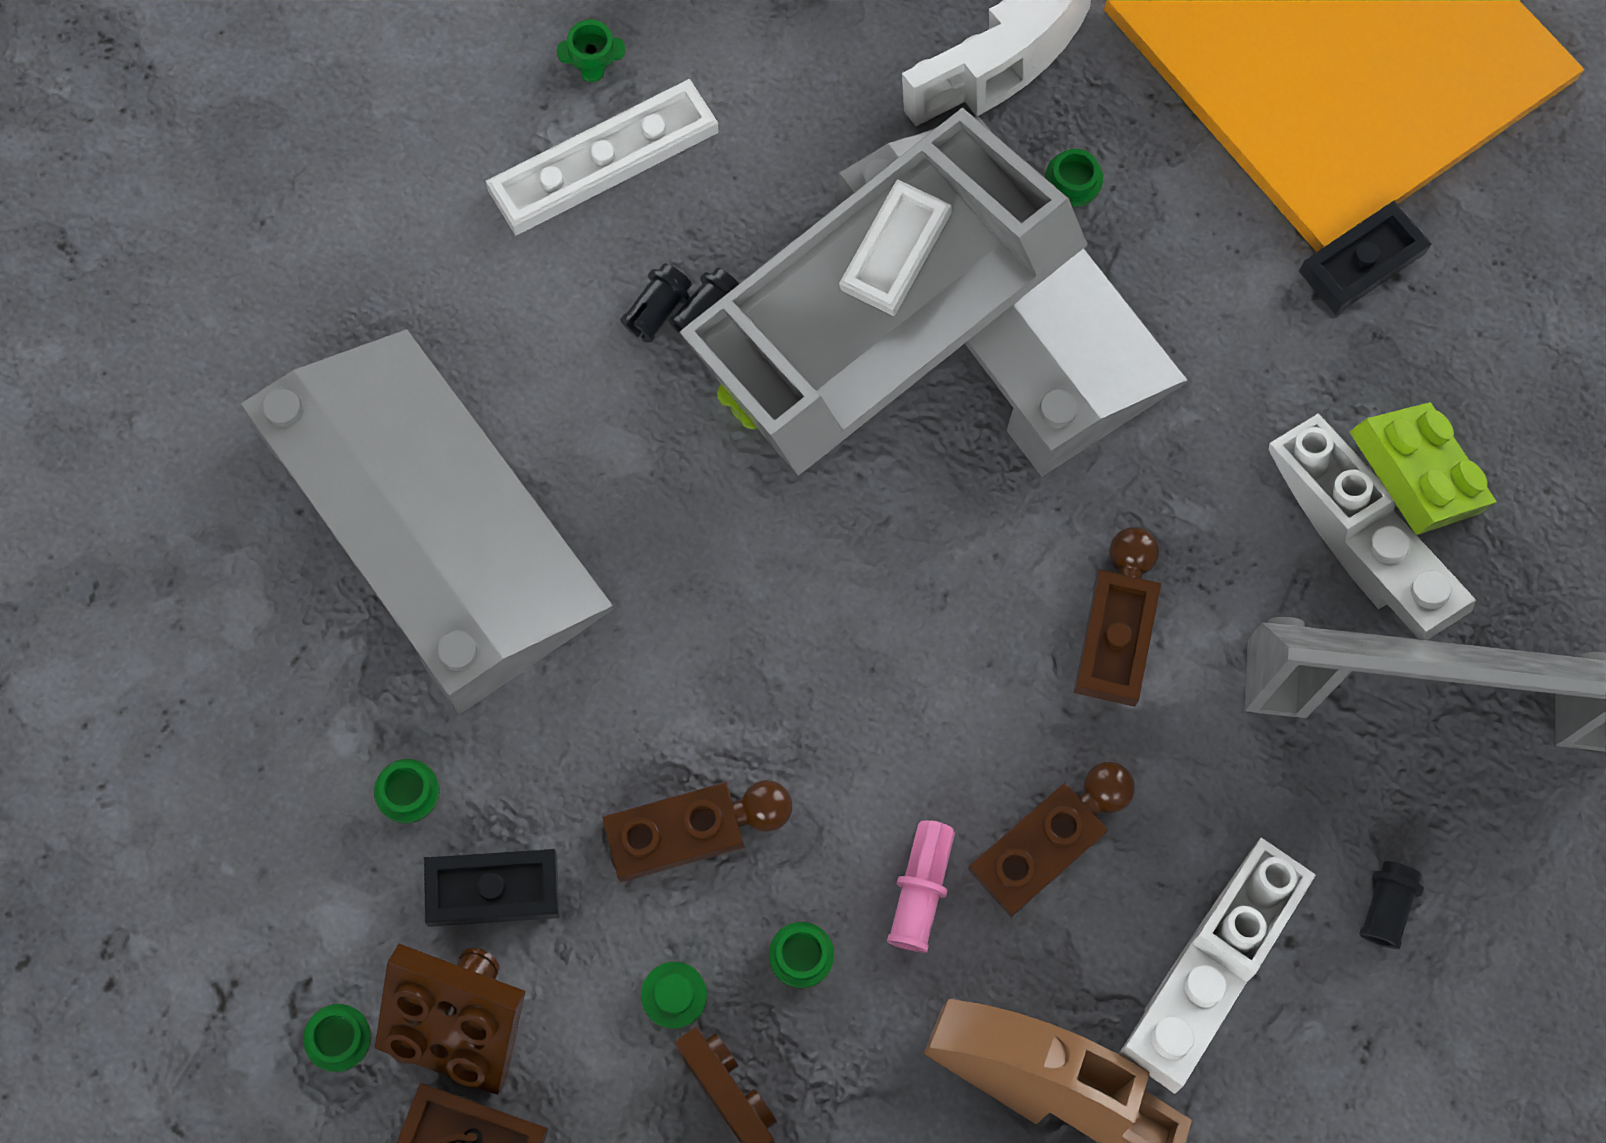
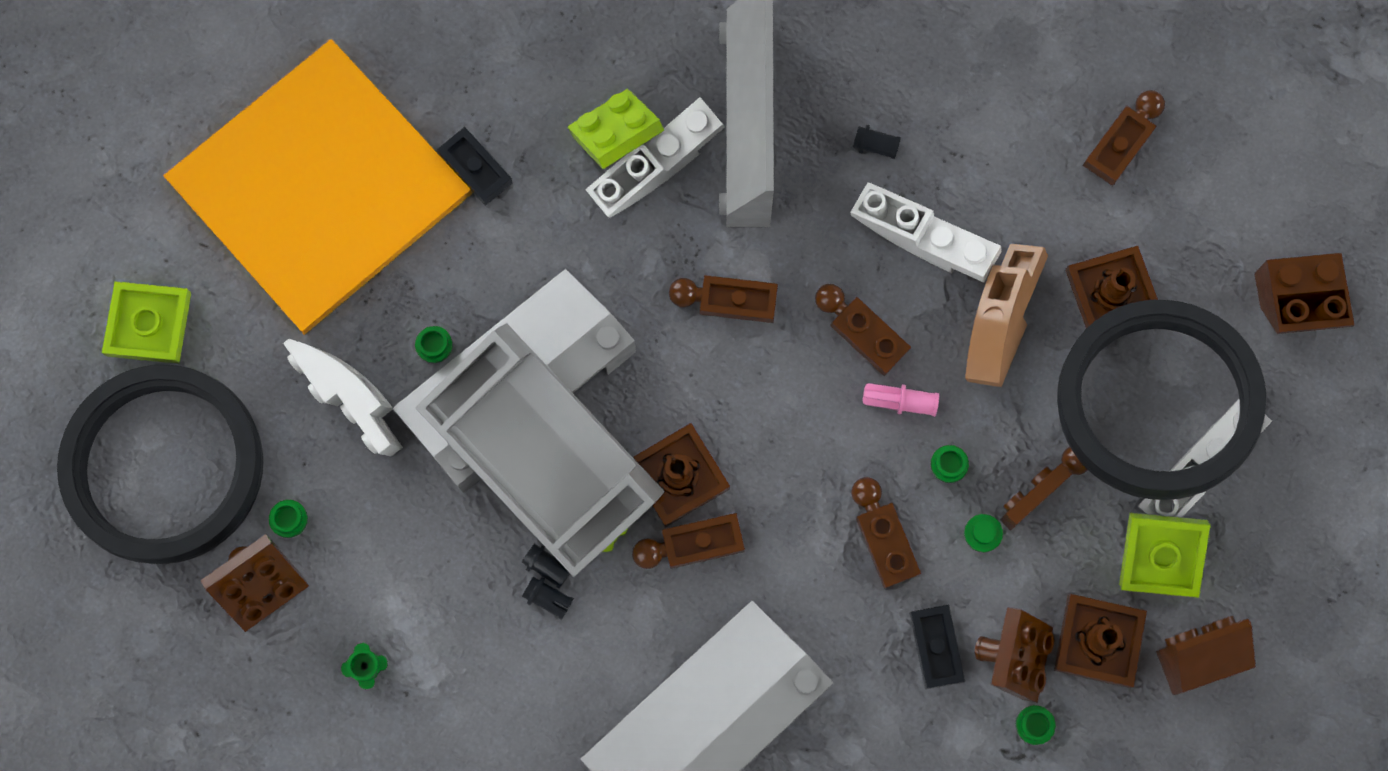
camera: 90 degrees left, 5 degrees up
green plate [374,759,440,824] -> none
white tile [486,79,718,236] -> none
white tile [839,179,952,317] -> none
none -> reddish brown plate [632,513,745,569]
none -> reddish brown plate [633,423,730,528]

